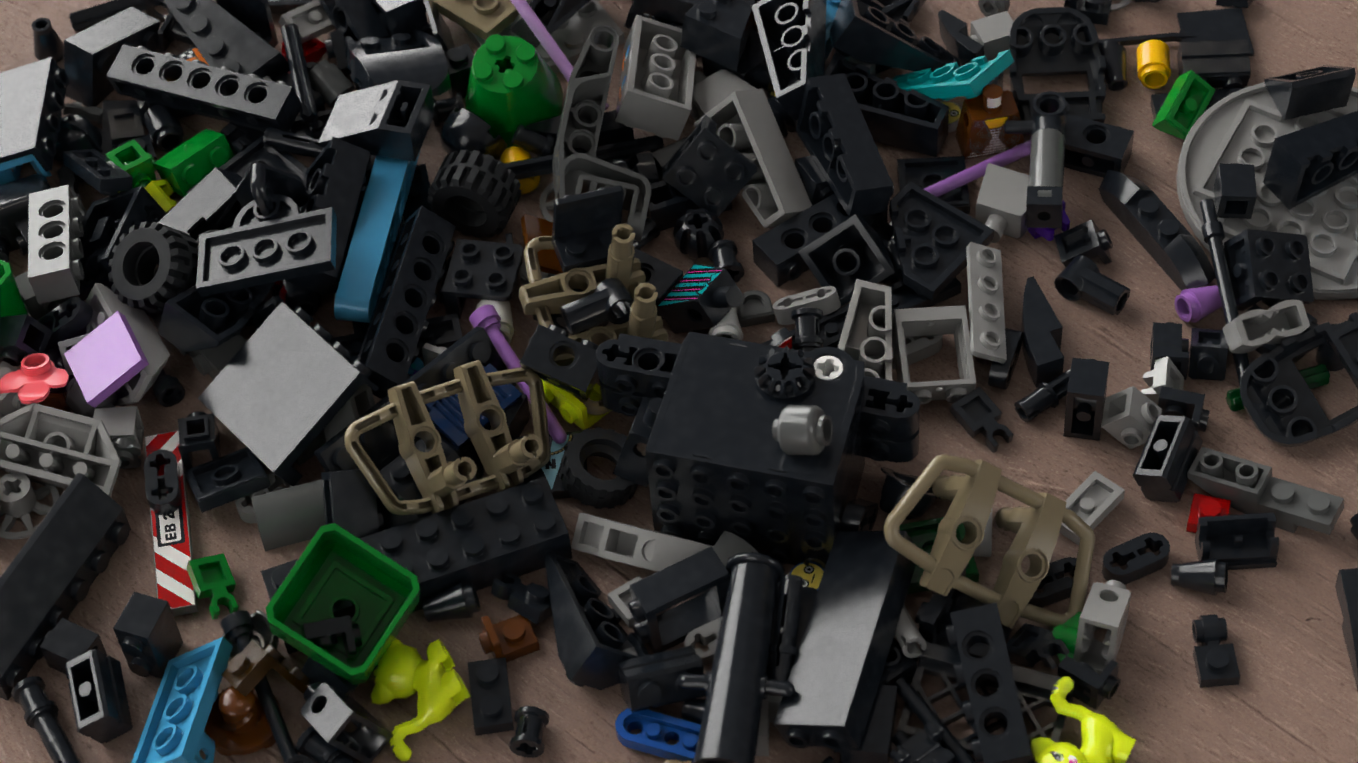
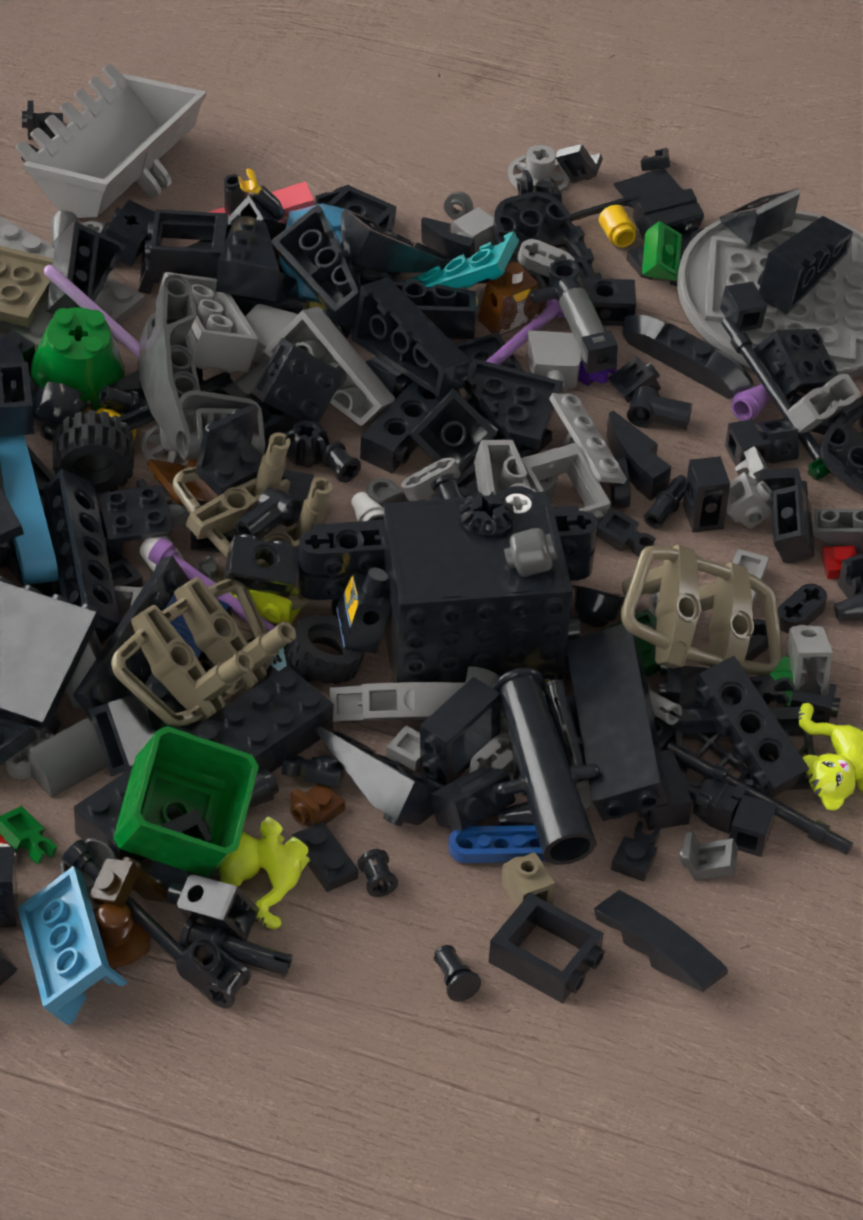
camera: 30 degrees left, 5 degrees down
black torso [657,264,742,334] -> none
black cone [1098,40,1128,91] -> none
none -> light grey beam [518,239,574,277]

